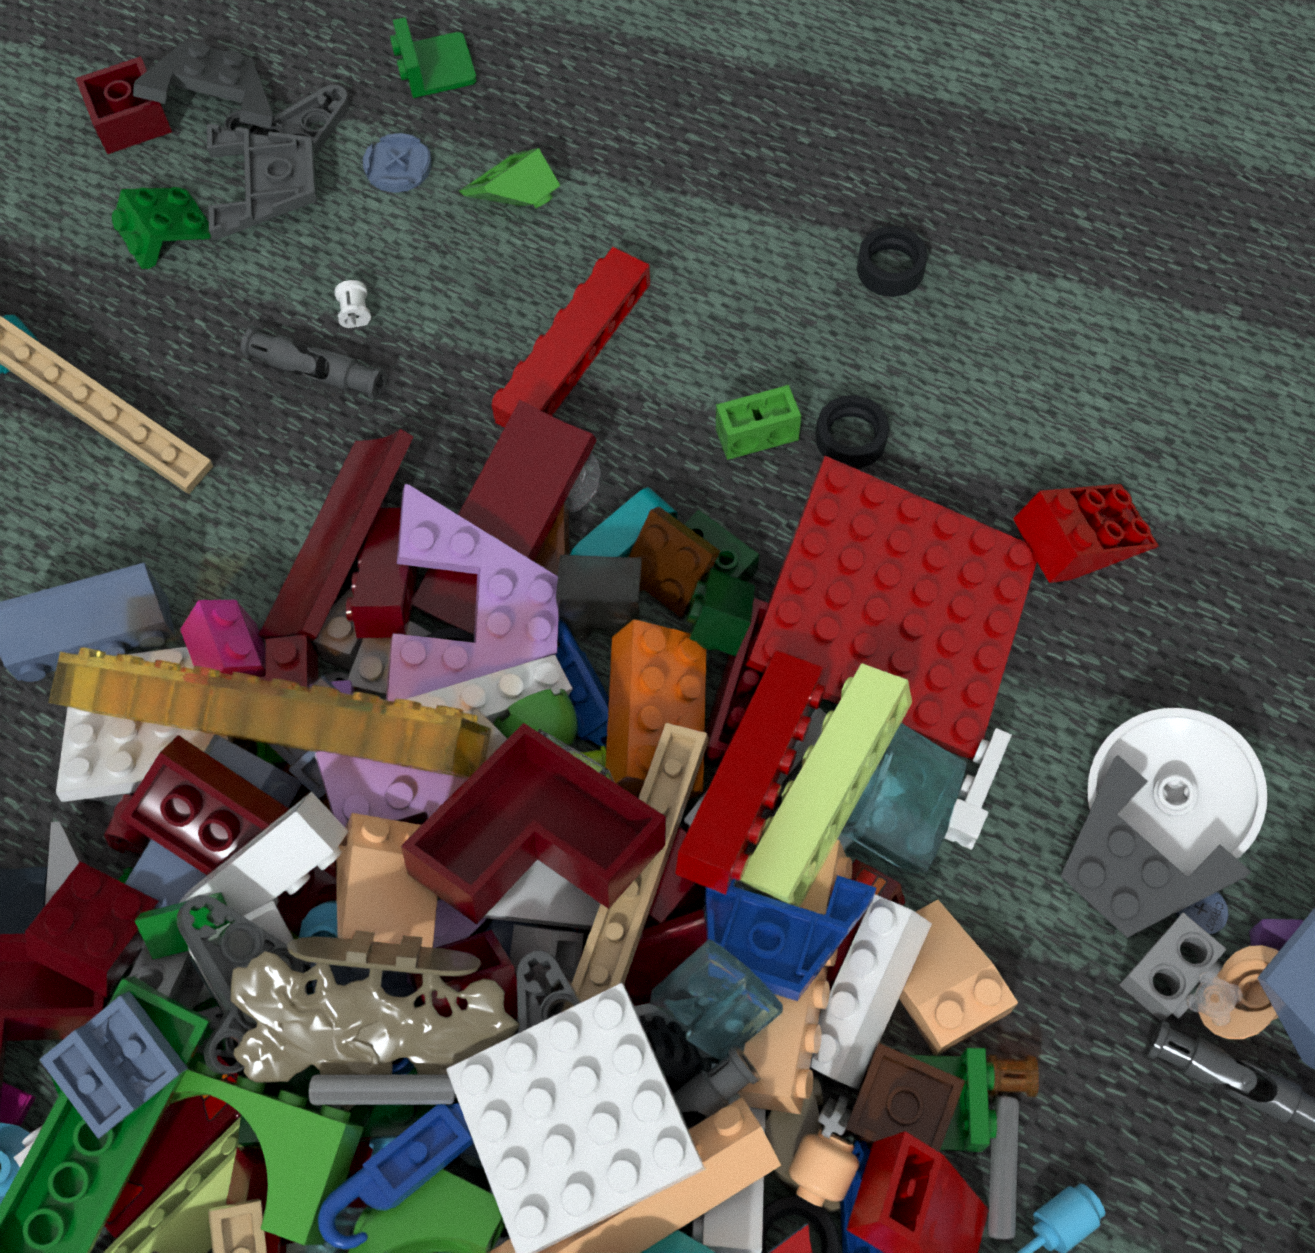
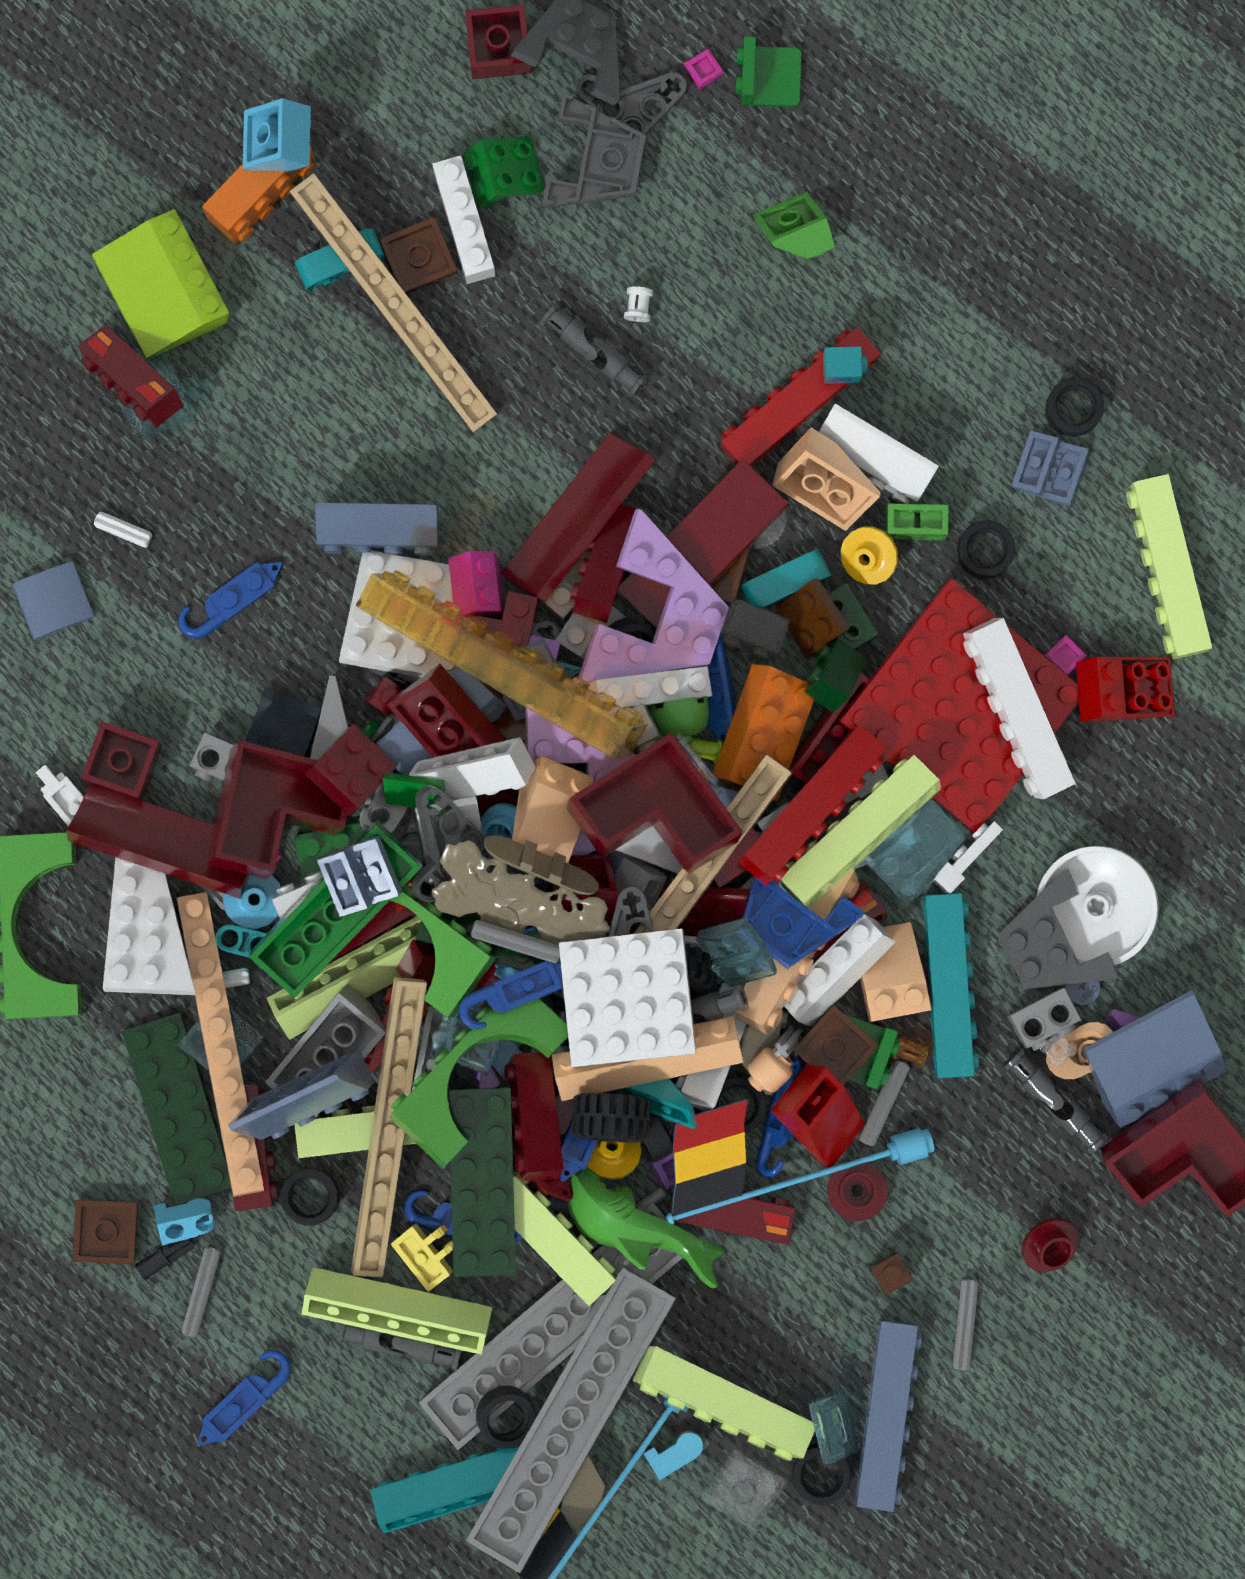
camera: 10 degrees right, 20 degrees up
sand blue tile [363,133,432,193] -> none
none -> reddish brown plate [380,217,458,294]
none -> white brick [432,156,495,284]
none -> dark pink tile [683,48,724,90]
none -> light nougat slope [772,427,881,531]
none -> white slope [819,404,939,504]
none -> teal brick [823,347,867,384]
none -> yellow piece [840,527,898,585]
none -> teal brick [923,893,979,1078]
none -> white brick [963,618,1076,799]
none -> sand blue slope [1012,430,1090,508]
none -> dark pink tile [1044,635,1087,675]
none -> yellowish green brick [1126,474,1212,660]

